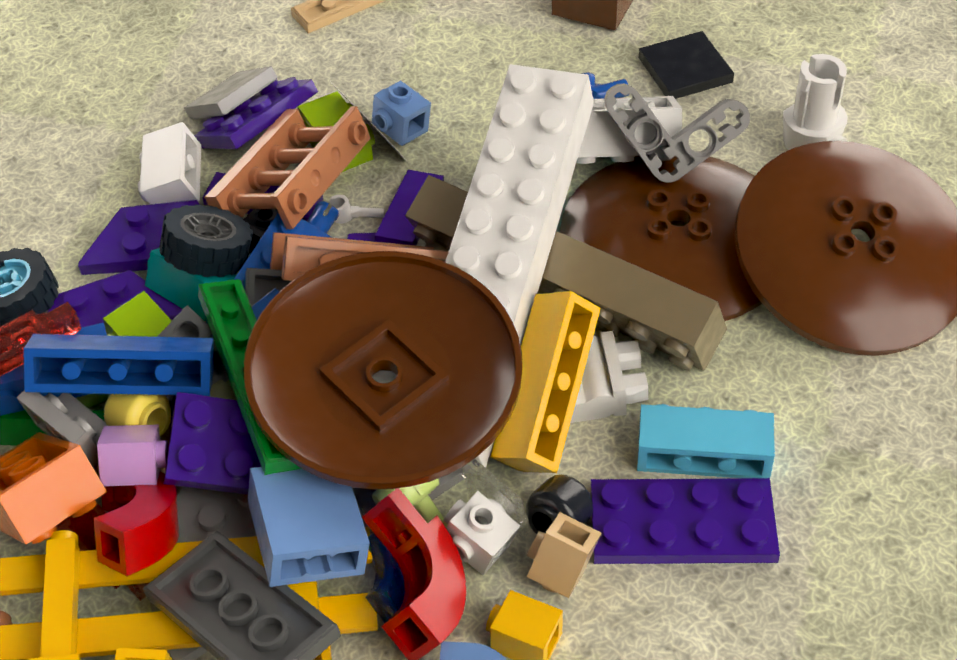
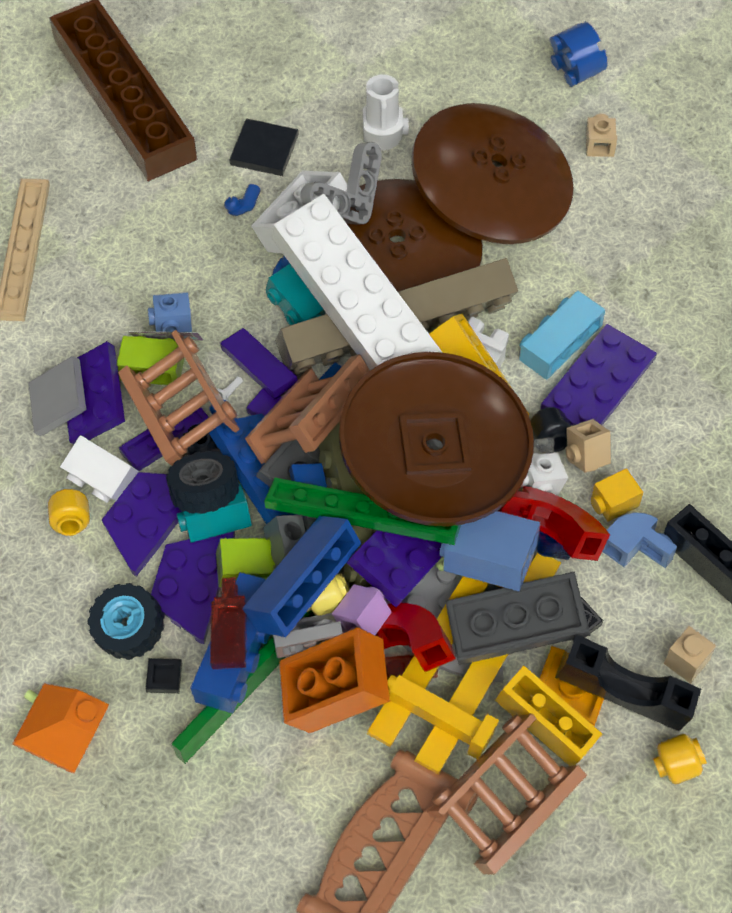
camera: 55 degrees left, 10 degrees up
none -> yellow head [48,489,90,536]

